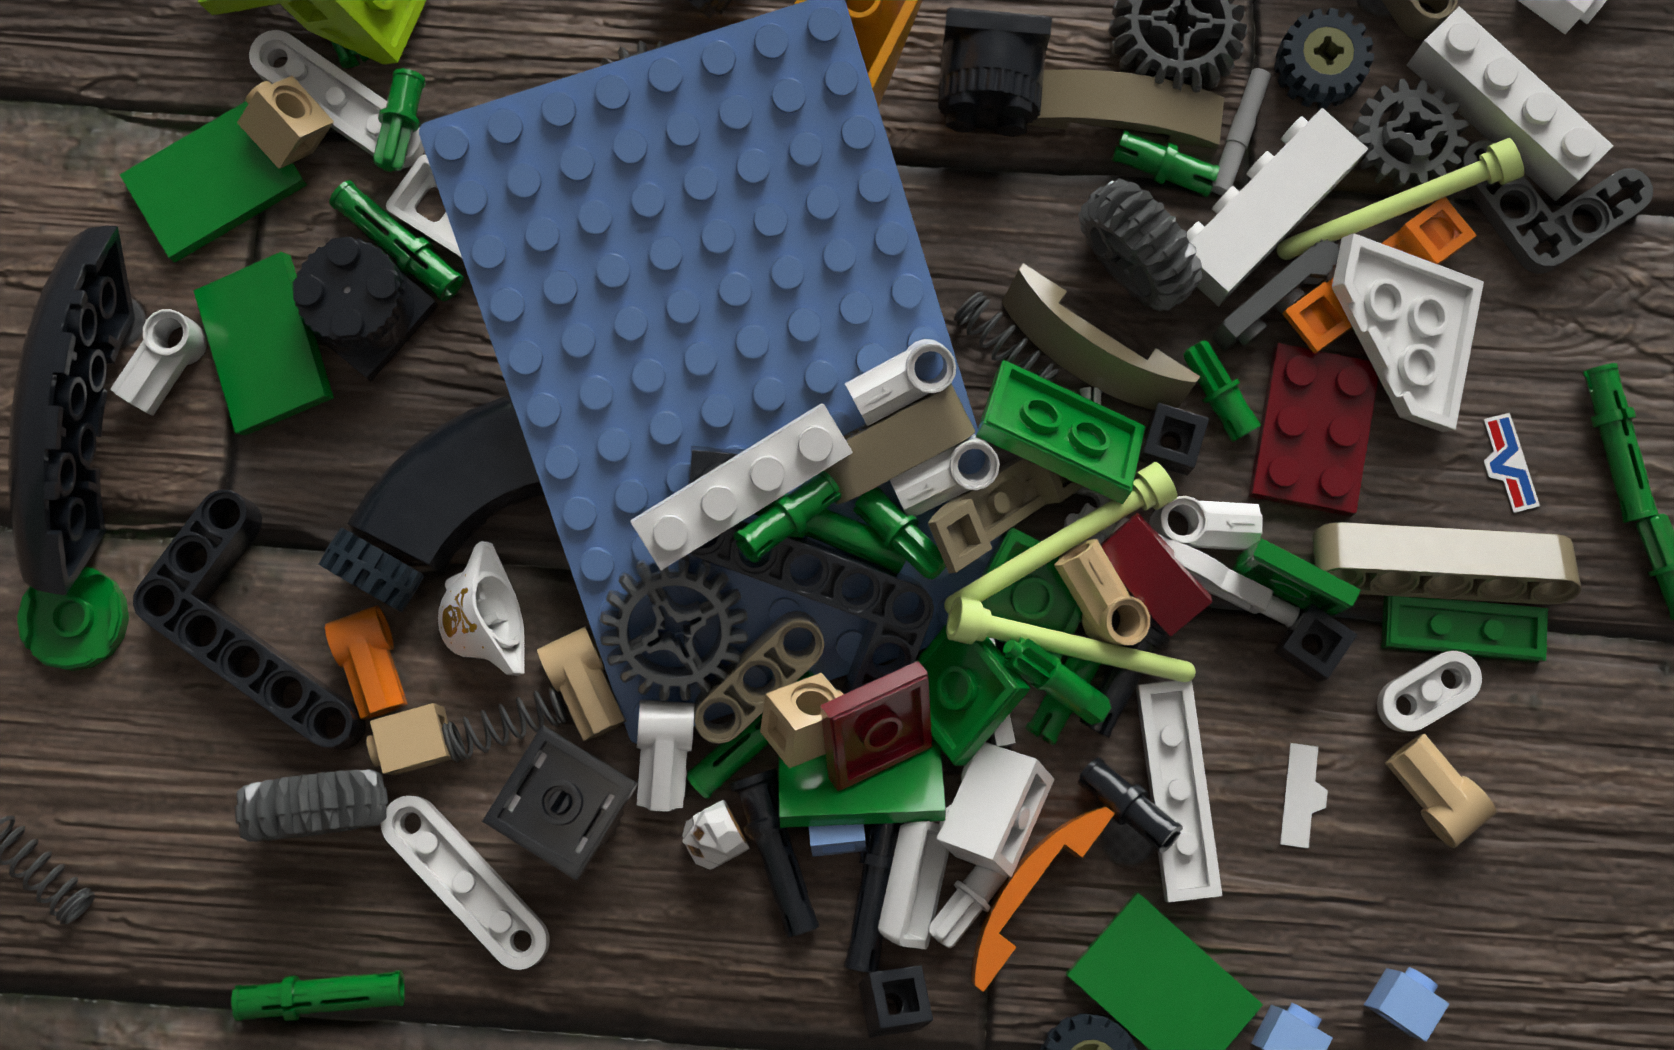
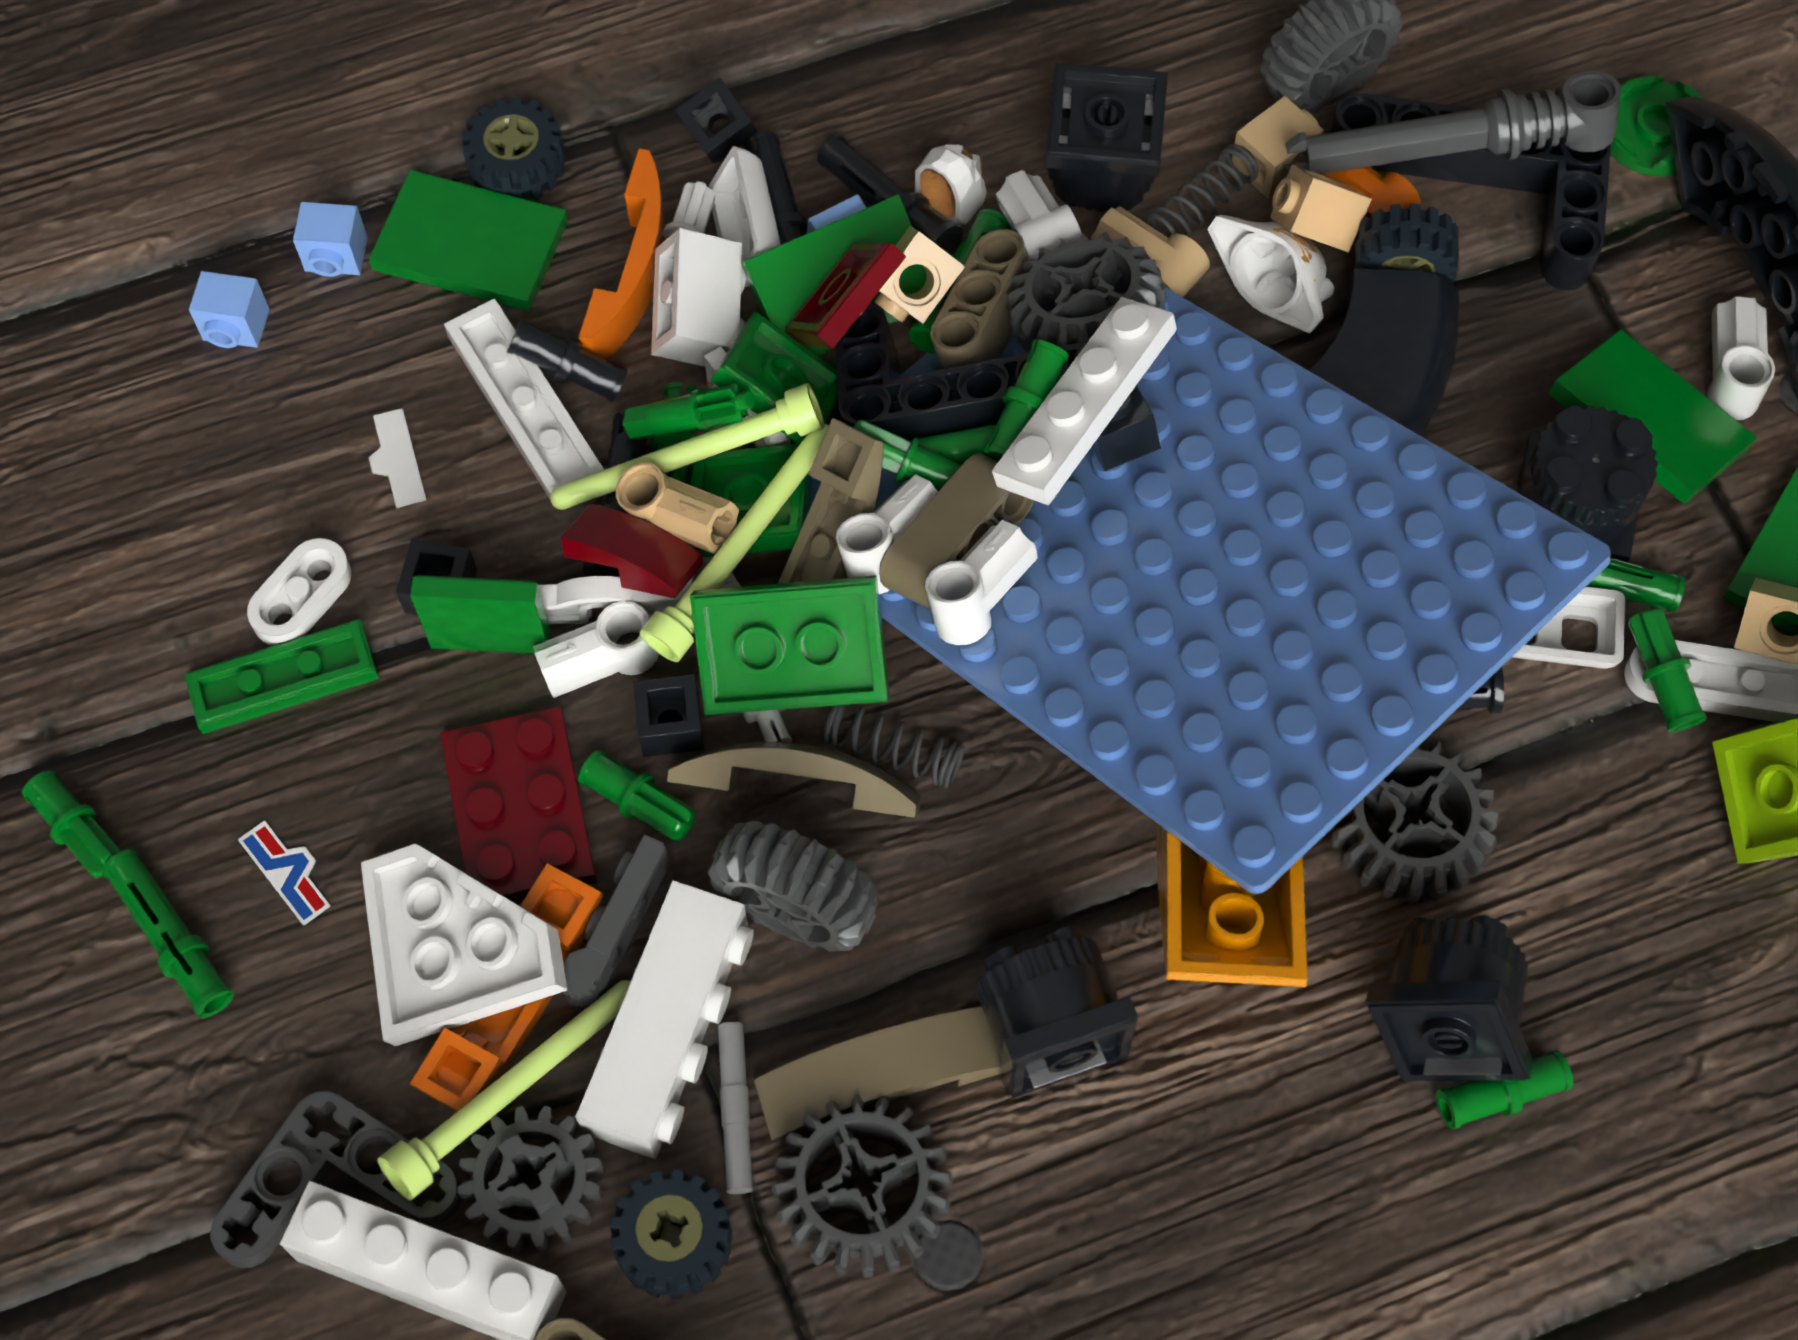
camera: 155 degrees right, 15 degrees down
white plate [381,796,550,970] -> none
green pin [1112,130,1220,197] -> none
beam [1312,522,1581,605] -> none
tan piece [1385,733,1497,848] -> none
none -> tan brick [1270,164,1372,252]
none -> dark grey piece [1285,70,1621,175]

